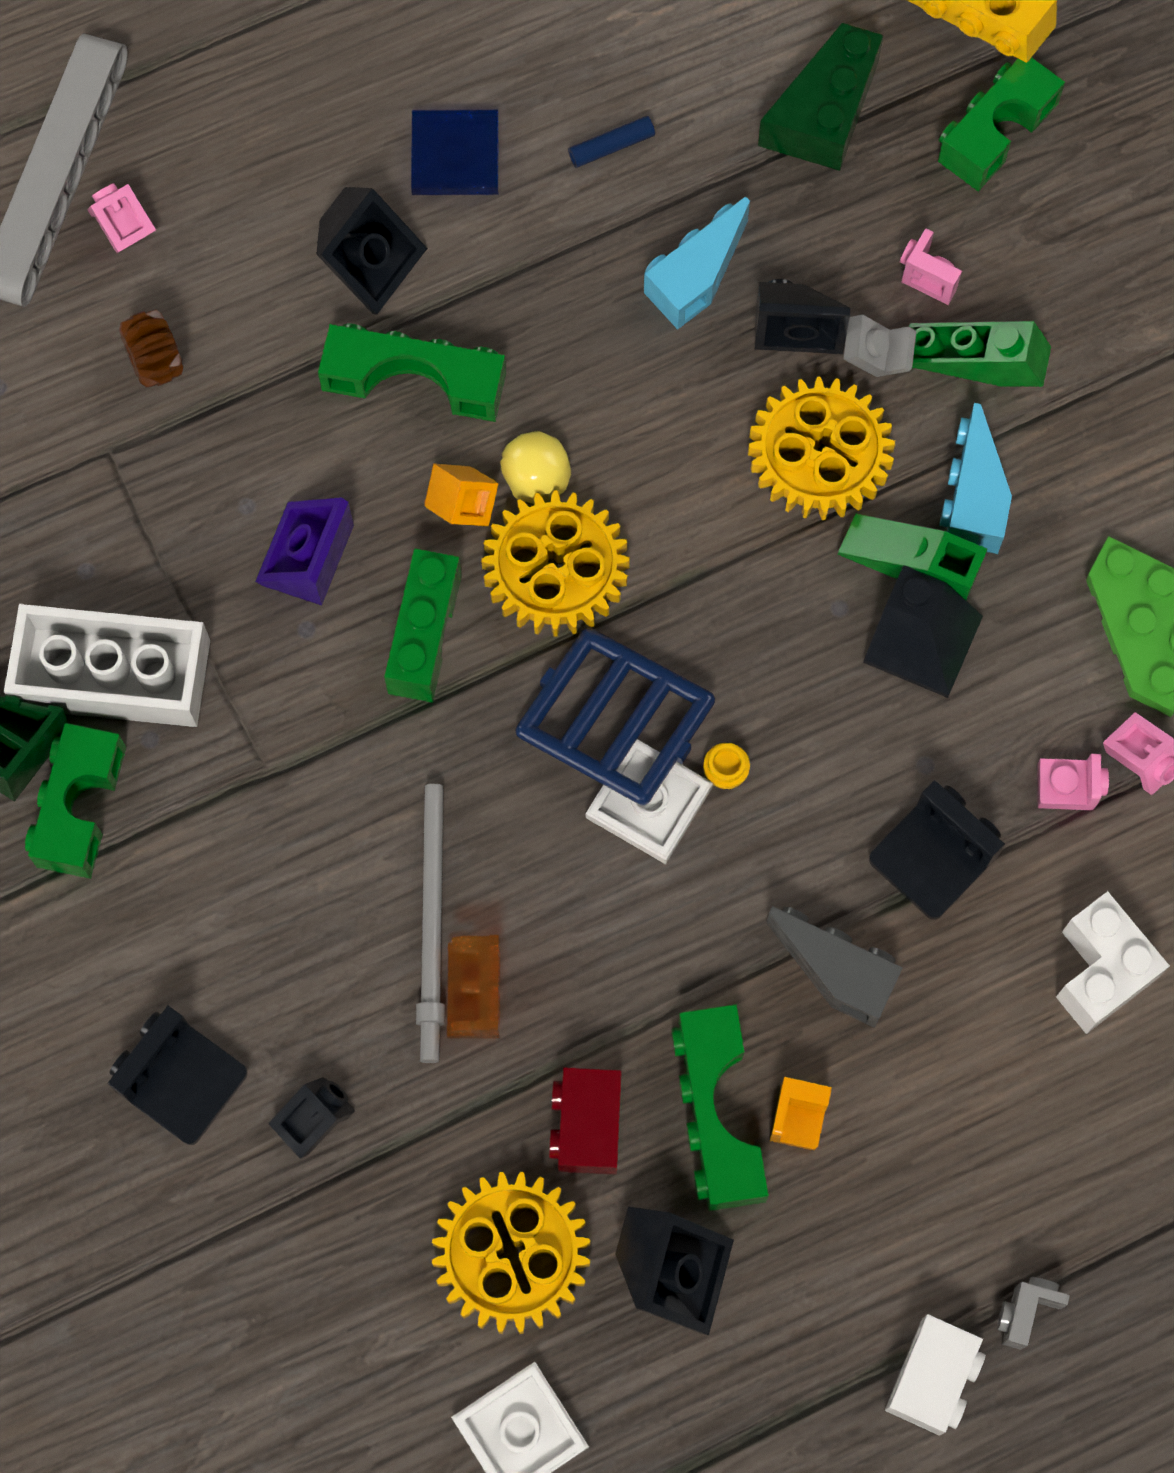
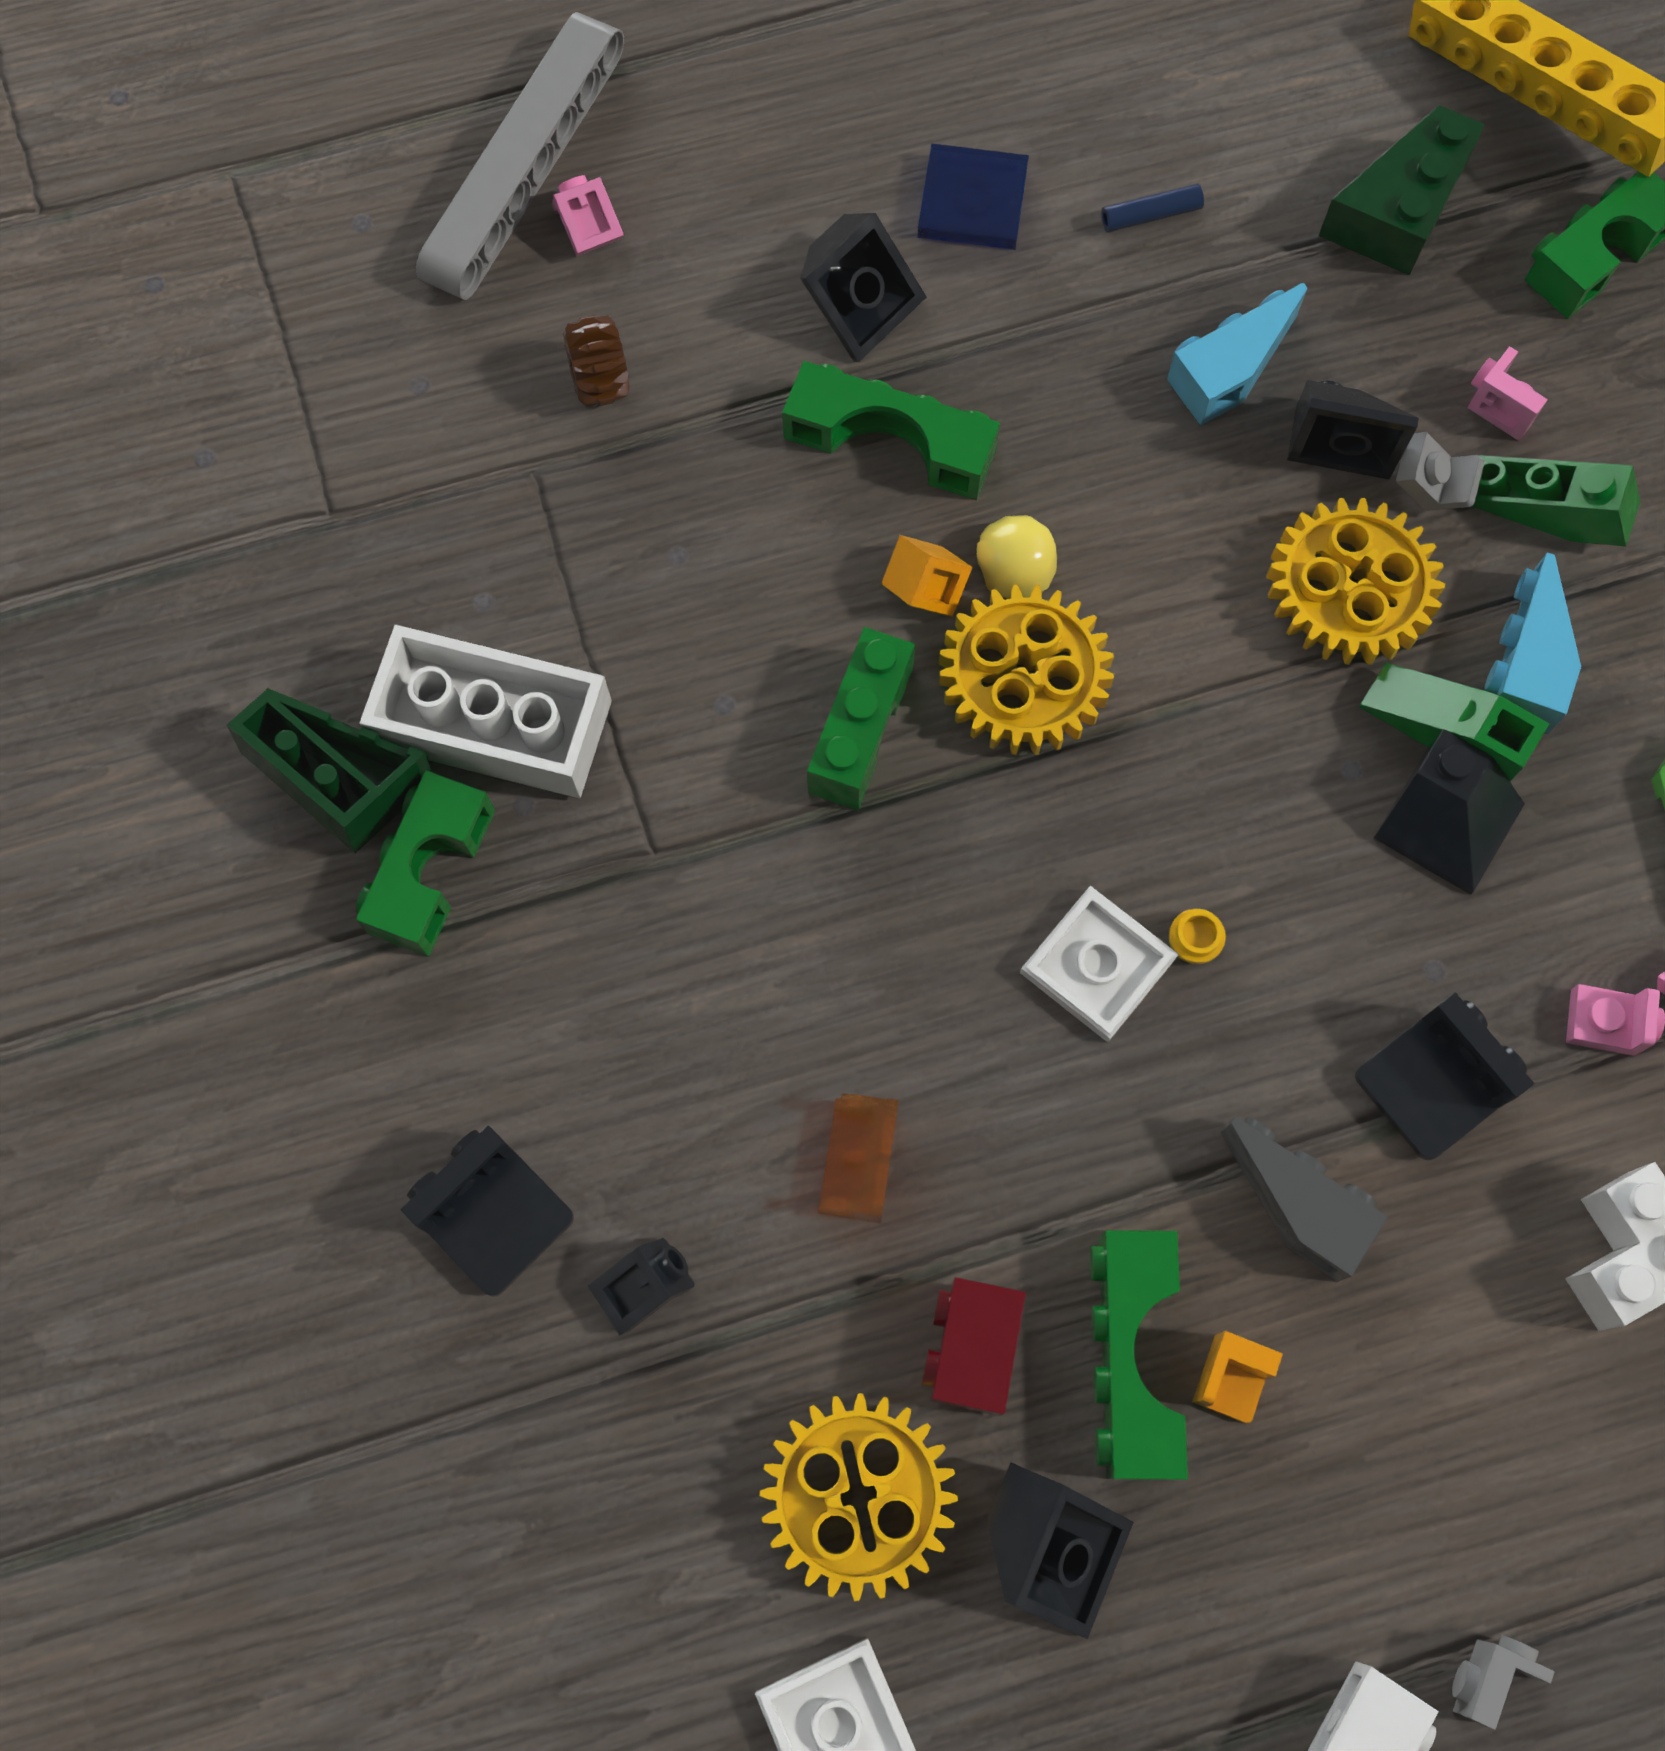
camera: 10 degrees right, 0 degrees up
dark purple slope [255,498,354,606] -> none
light grey bar [416,784,445,1063] -> none
dark blue bar [515,628,715,805] -> none

